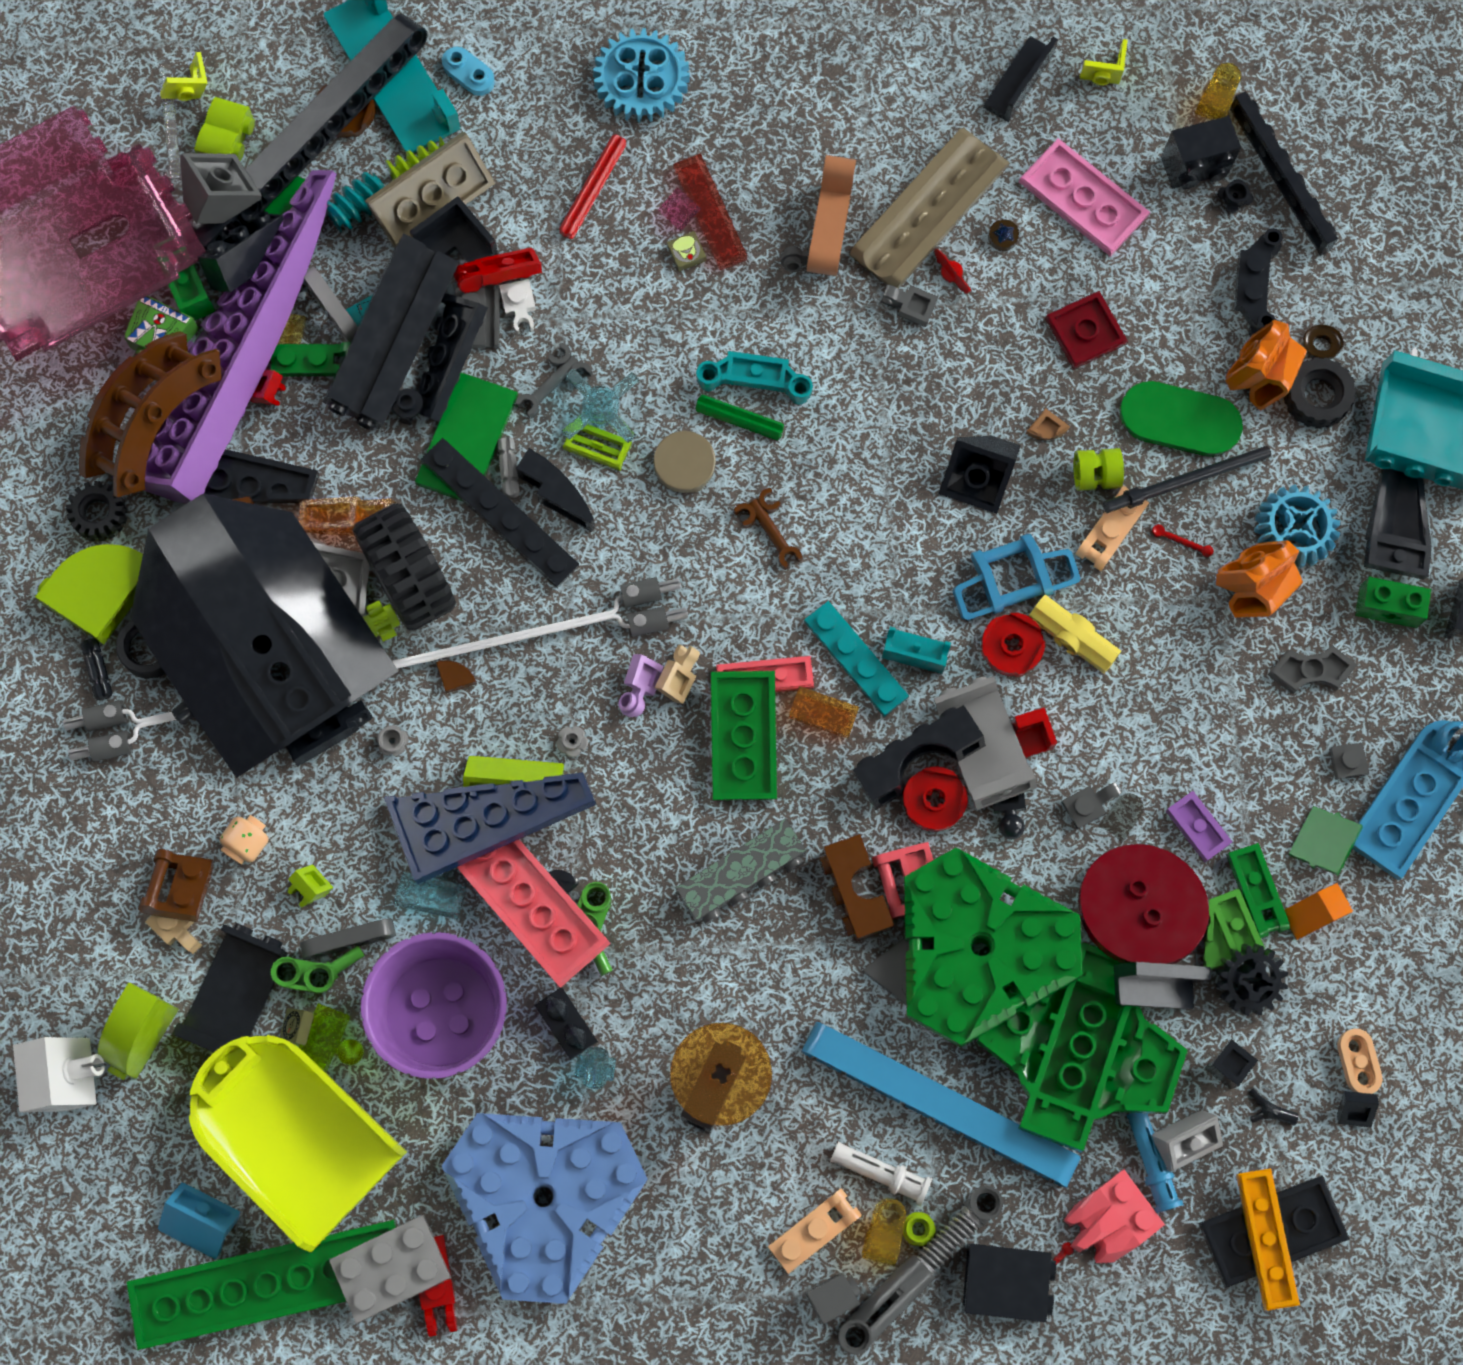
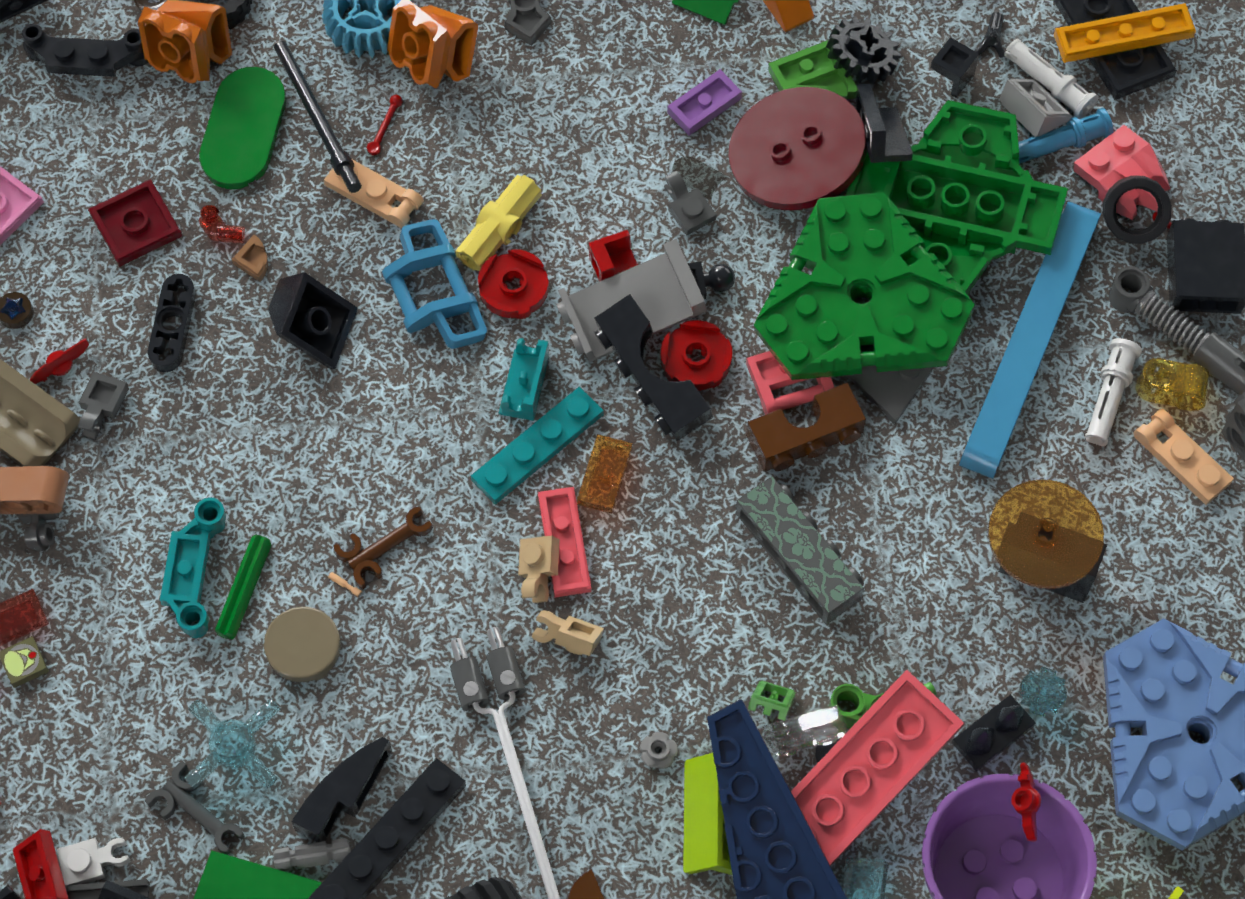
camera: 90 degrees left, 10 degrees down
lime tile [563,419,632,471] -> none
lavender plate [618,654,664,717] -> none
green plate [711,671,777,801] -> none
lime plate [902,1212,935,1246] -> none
lime wheel [1073,448,1124,491] -> none
green plate [1226,843,1290,939] -> none
none -> black beam [148,274,196,372]
none -> clear red arm [199,205,245,243]
none -> light nougat piece [328,572,362,597]
none -> tan plate [518,536,560,603]
none -> bright green tile [748,680,796,721]
none -> clear plate [763,705,848,757]
none -> white pin [1004,38,1099,119]
none -> red piece [1011,762,1041,842]
none -> black tyre [1102,176,1172,244]

